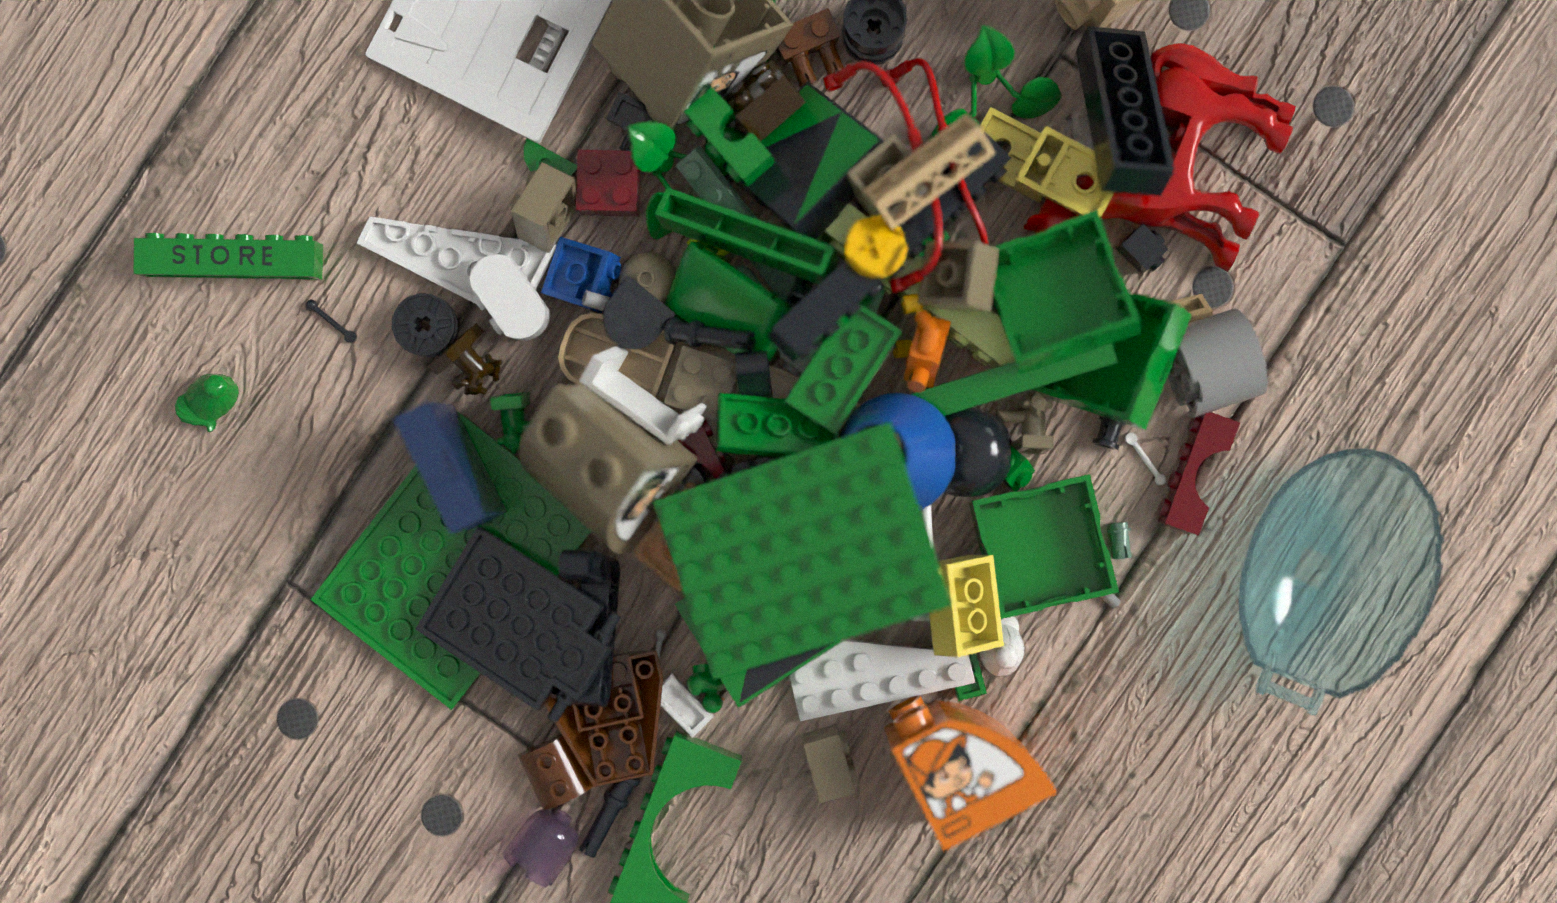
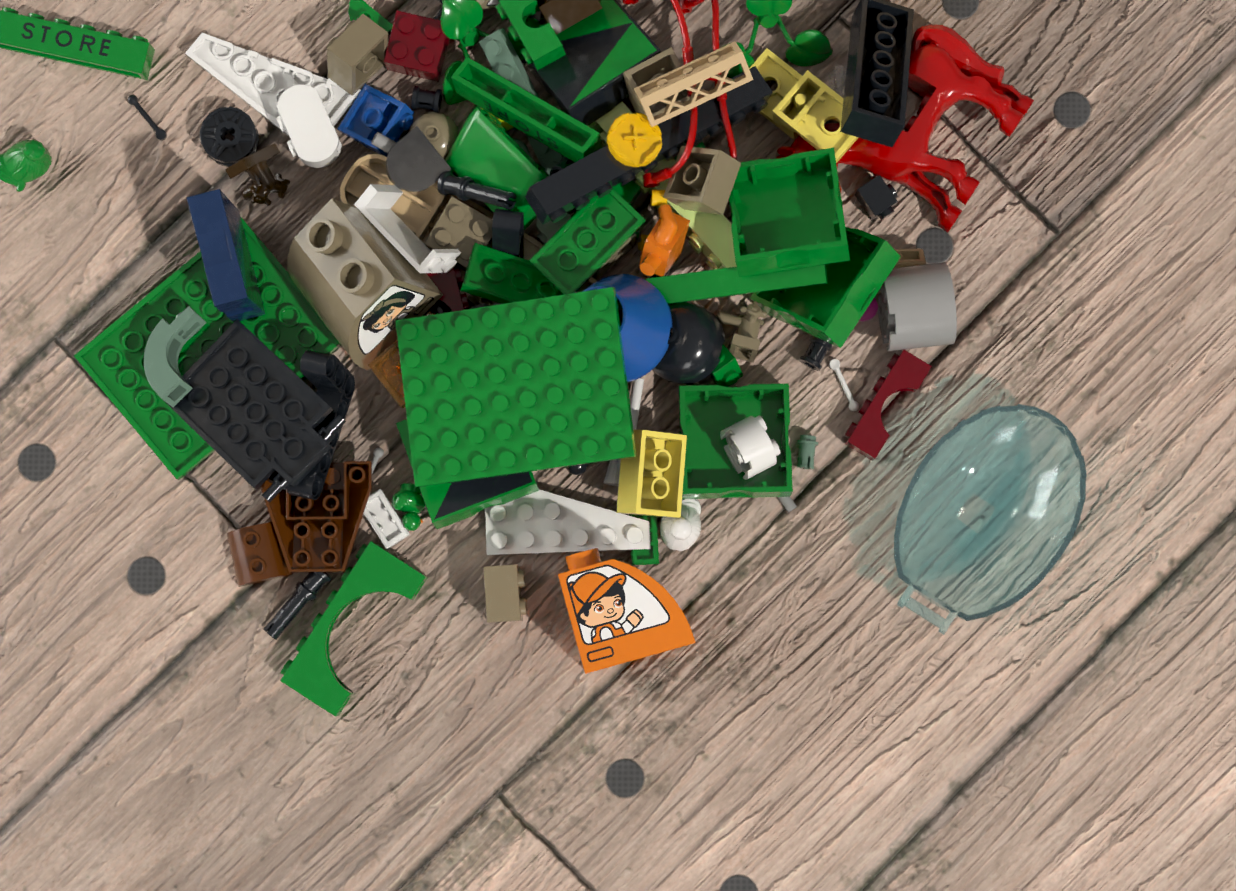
camera: 10 degrees right, 5 degrees down
green piece [490,392,531,454] -> none
clear purple cylinder [502,809,578,888] -> none
none -> sand green arch [144,306,207,407]
none -> black bush [411,86,442,112]
none -> white brick [720,415,781,480]

